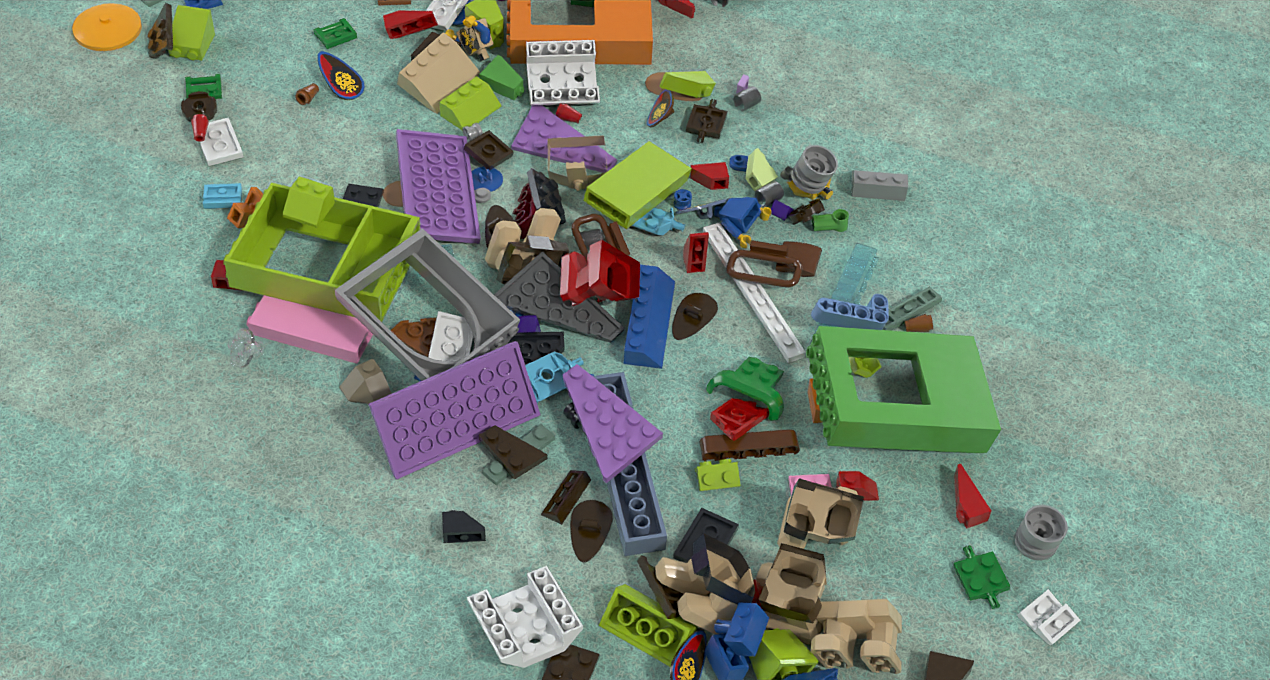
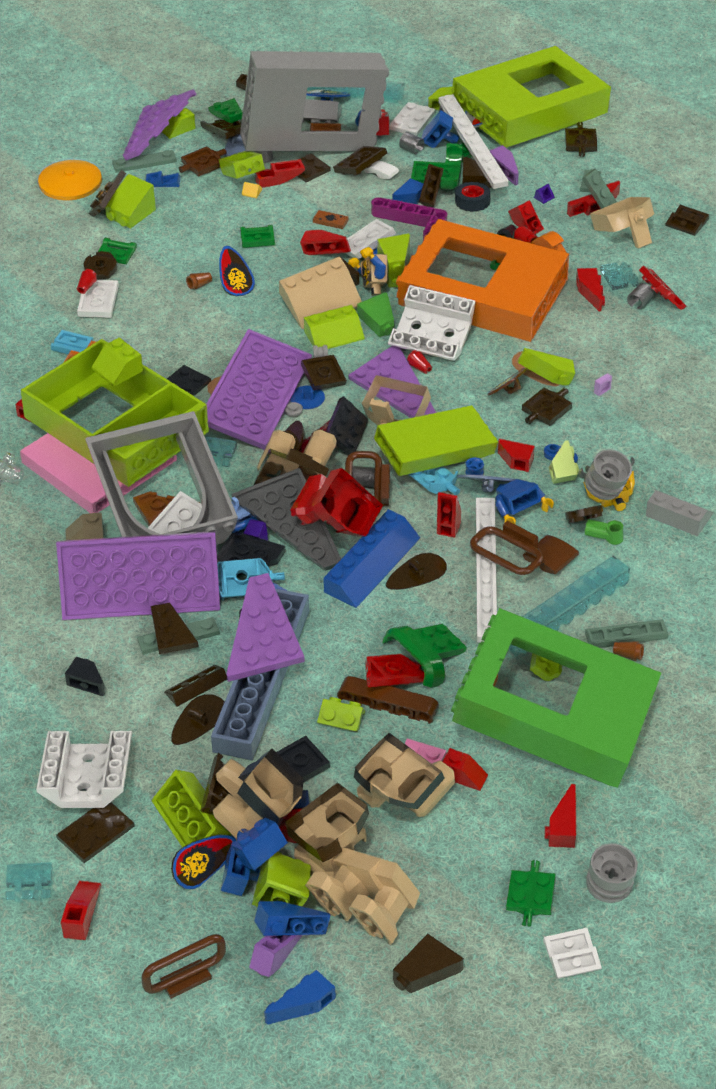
camera: 30 degrees right, 5 degrees down
flat silver piece [733,86,761,111] -> none
flat silver piece [754,181,784,208] -> none
dark purple slope [771,199,794,221] -> none
medium blue beam [811,294,889,330] -> none

